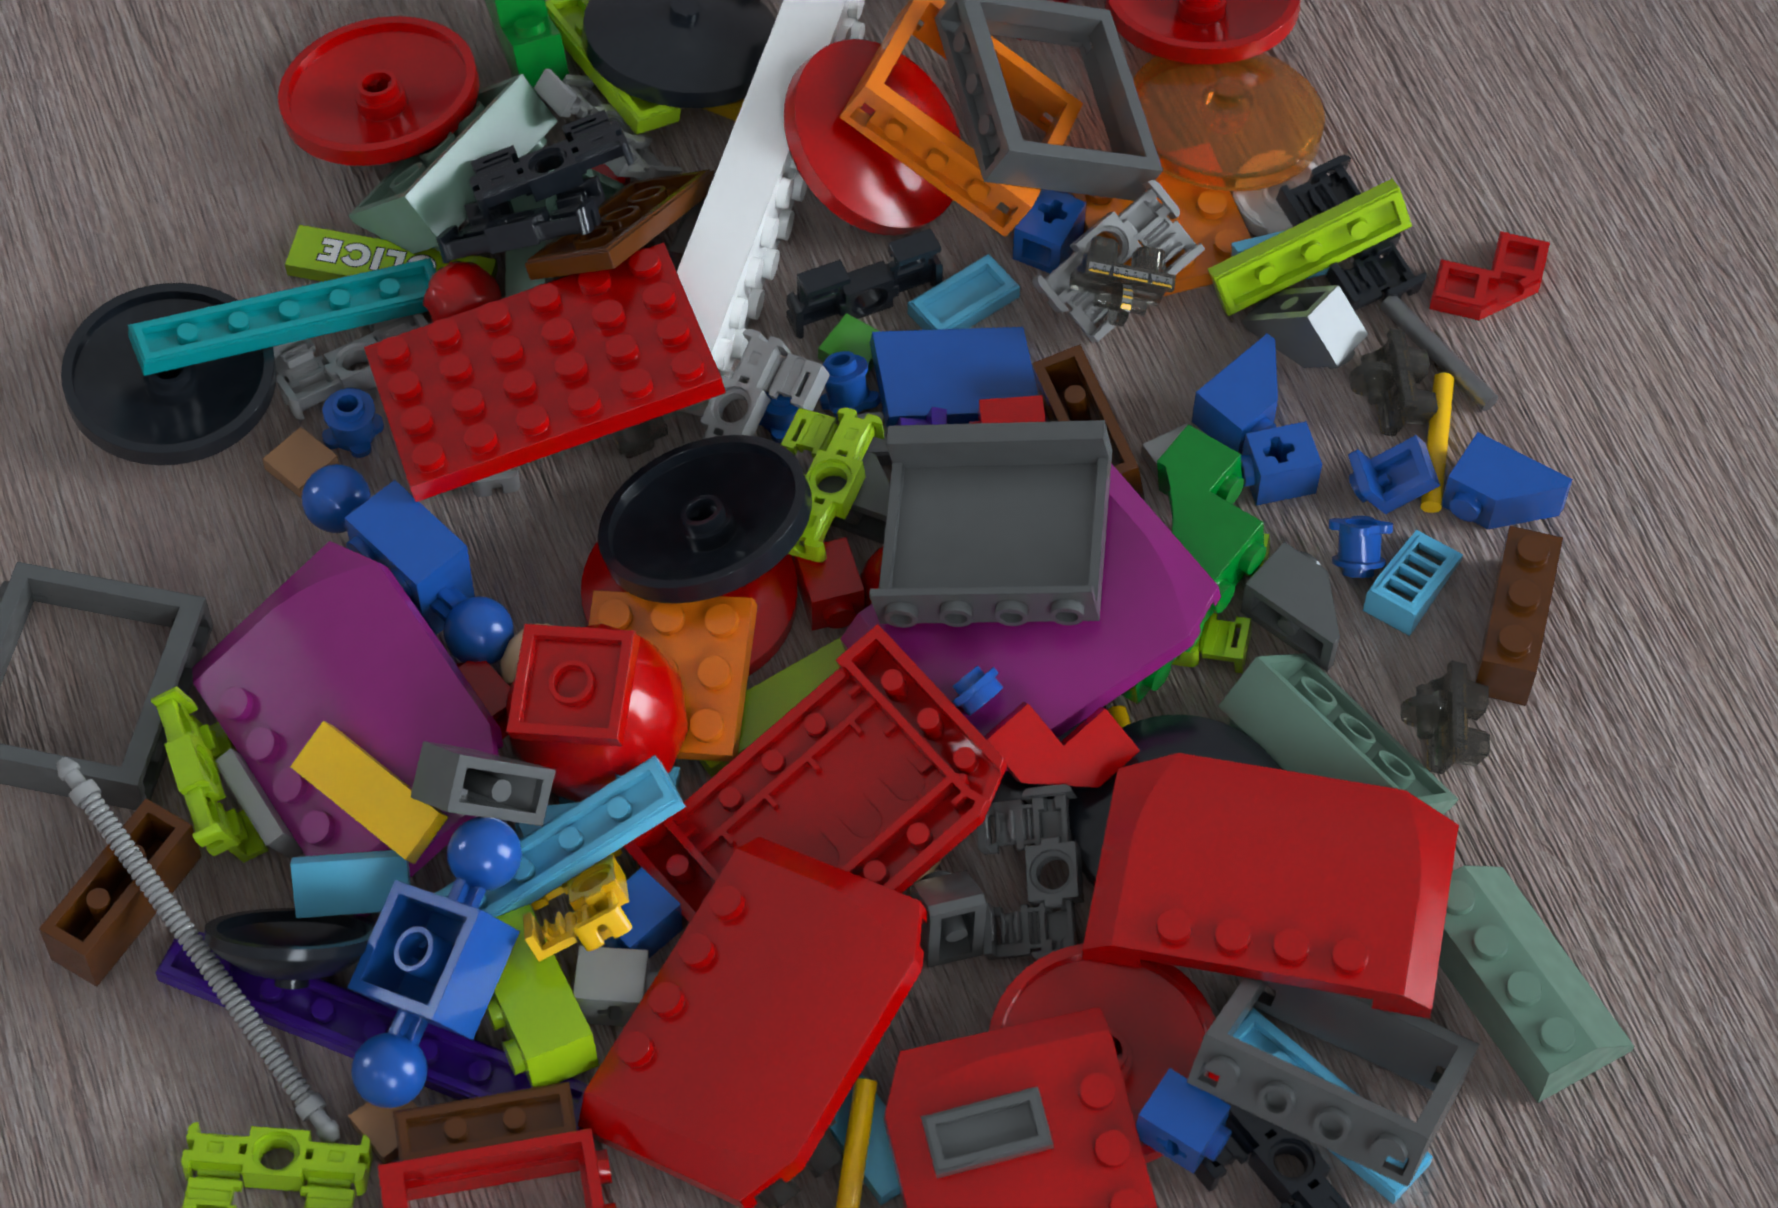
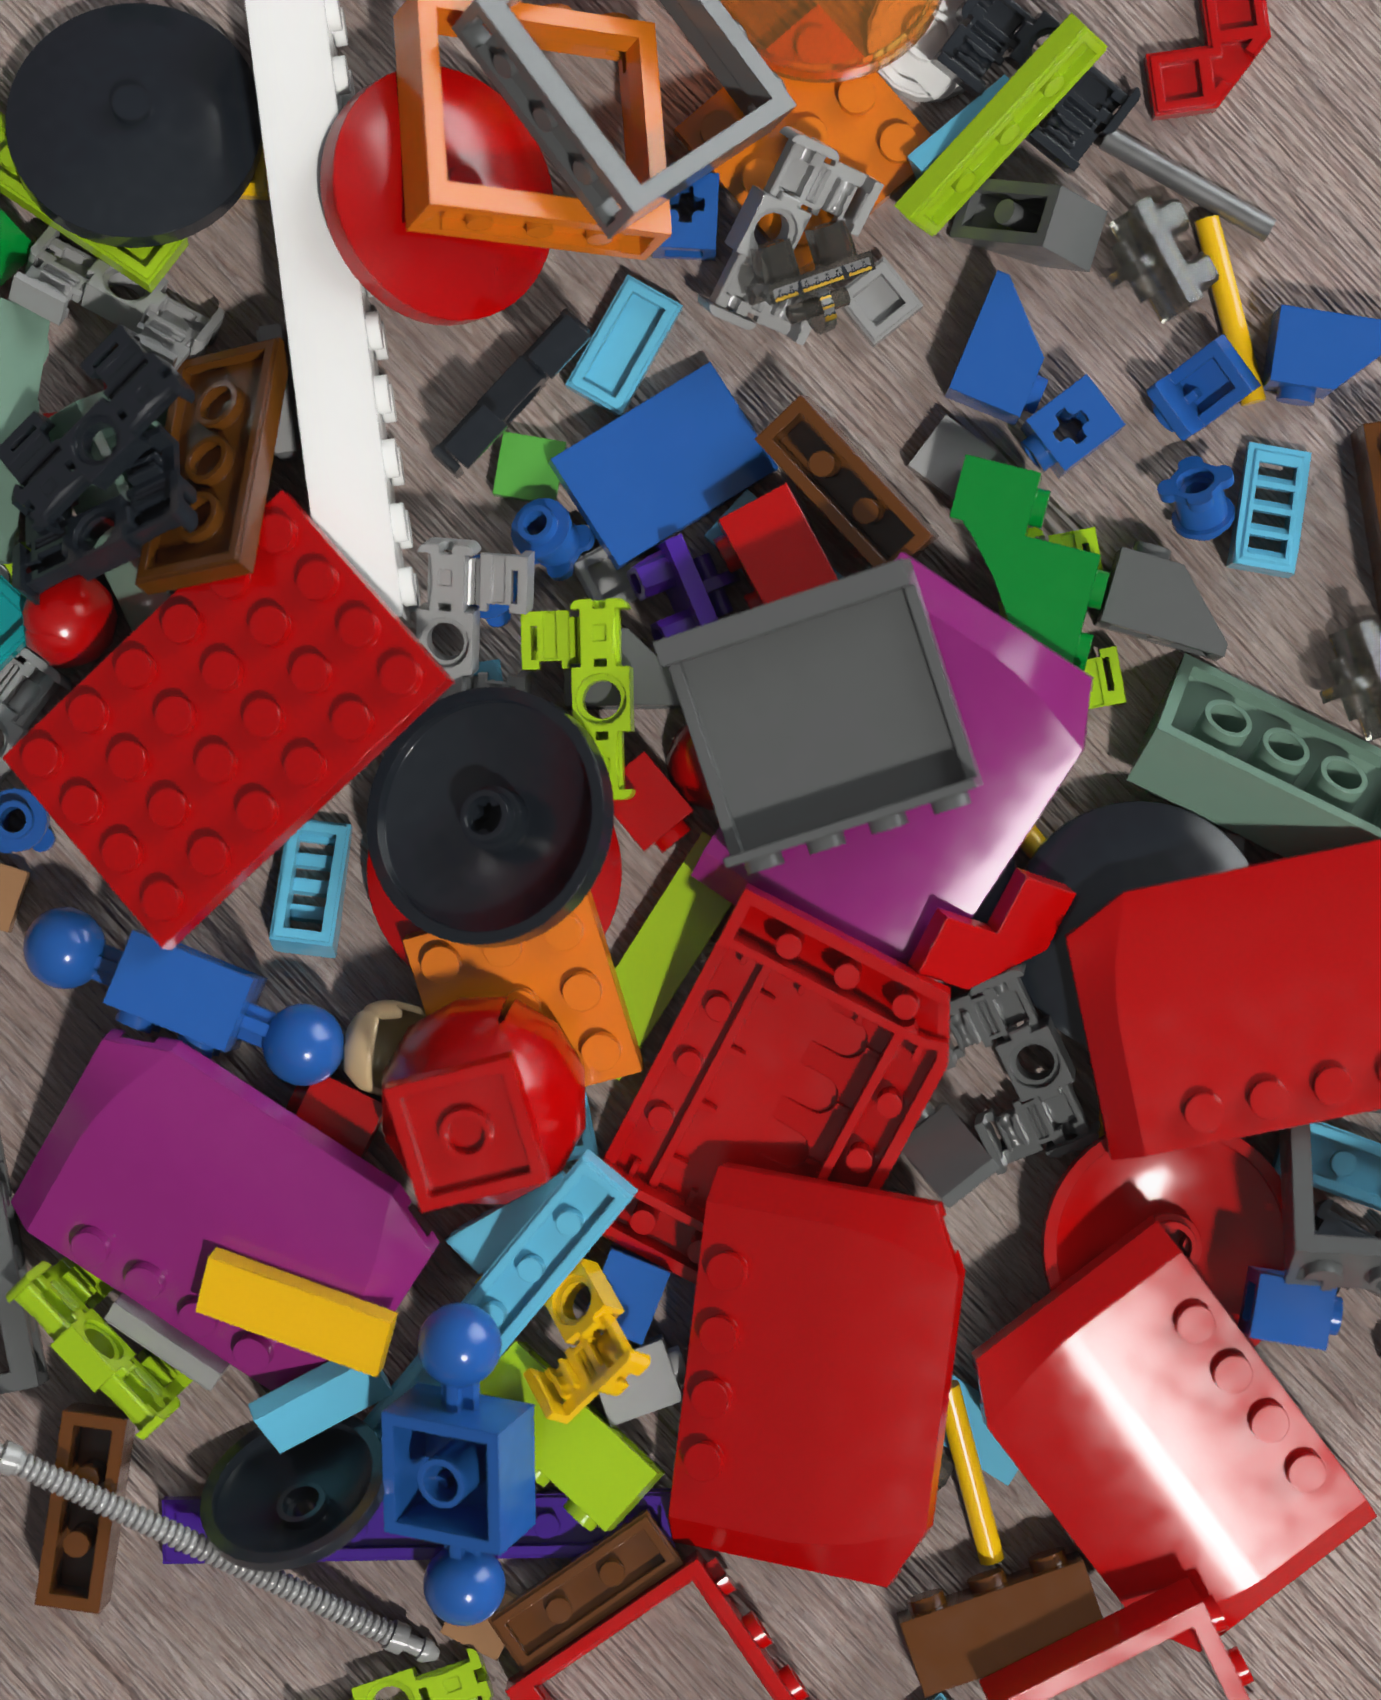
camera: 25 degrees left, 30 degrees up
dark grey slope [410,741,556,826] -> none
dark grey tile [921,1086,1054,1179] -> none
blue plate [951,665,1004,716] -> none
none -> medium azure slope [269,820,352,958]
none -> light grey tile [833,256,923,348]

